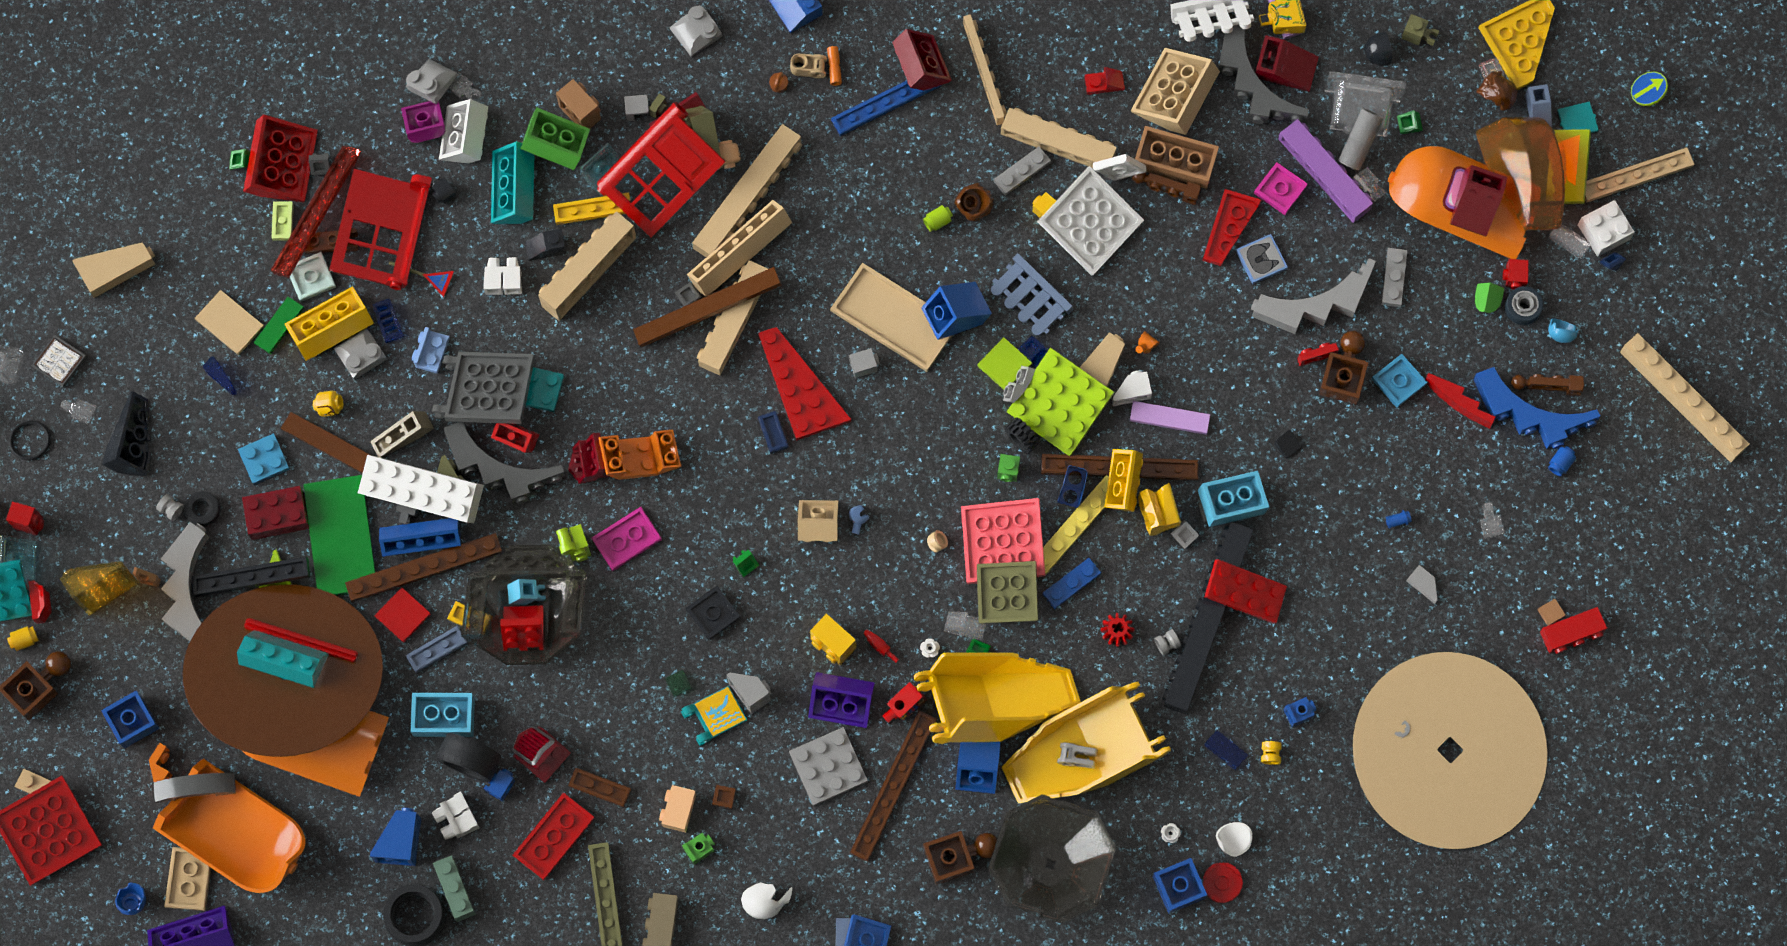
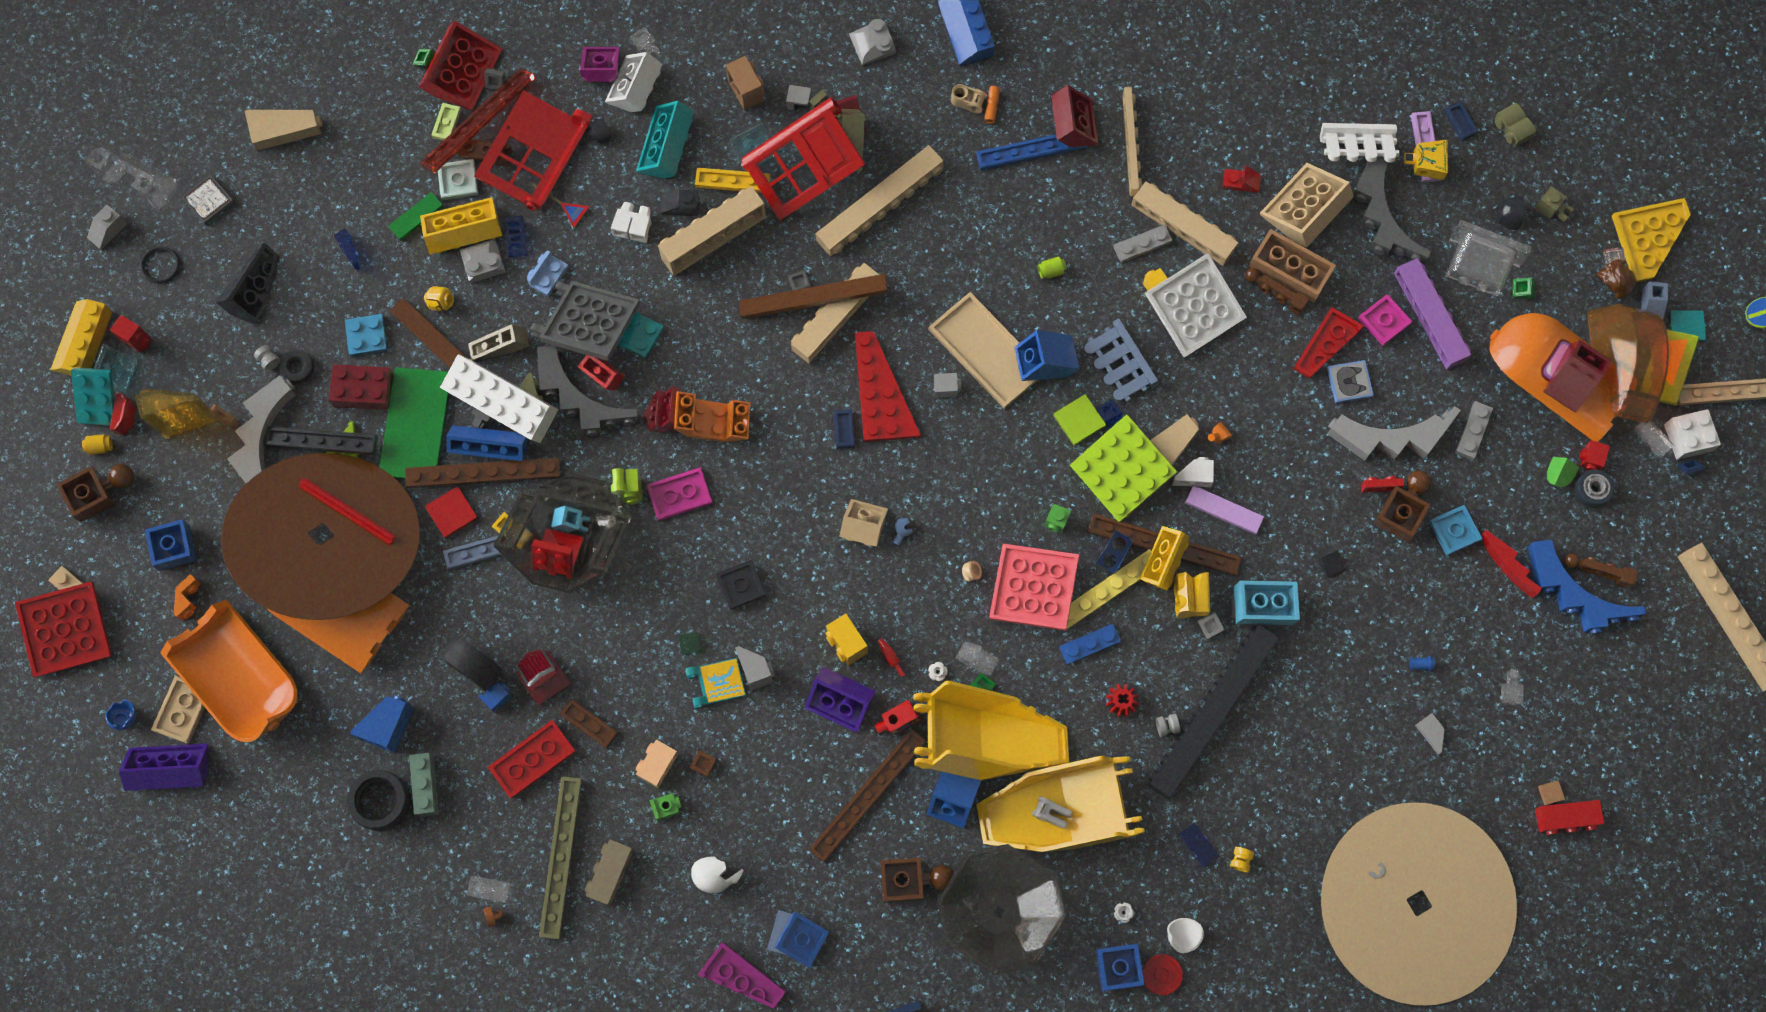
camera: 15 degrees right, 0 degrees up
clear plate [60,399,97,425] -> none
dark grey slope [154,773,236,803] -> none
tan tile [195,290,264,356] -> none
teal slope [237,630,329,688] -> none
light grey slope [406,59,458,104] -> none
medium azure brick [411,693,475,737] -> none
white hips [432,791,479,839] -> none
bright green brick [520,107,590,170] -> none
tan brick [687,200,792,297] -> none
light nougat head [718,140,741,169] -> none
green tile [733,550,759,577] -> none
dark orange tile [769,72,789,93] -> none
light grey plate [789,727,868,806] -> none
reddish brown hair [954,183,994,221] -> none
olive plate [977,561,1039,624] -> none
light grey slope [1003,366,1035,403] -> none
black tyre [1004,417,1040,454] -> none
white tile [1093,154,1146,181] -> none
red plate [1204,559,1287,624] -> none
dark red slope [1255,35,1319,92] -> none
blue brick [1283,697,1316,727] -> none
light grey piece [1338,108,1384,170] -> none
clear plate [1353,167,1386,202] -> none
dark azure hair [1548,318,1578,343] -> none
blue brick [1548,446,1576,476] -> none

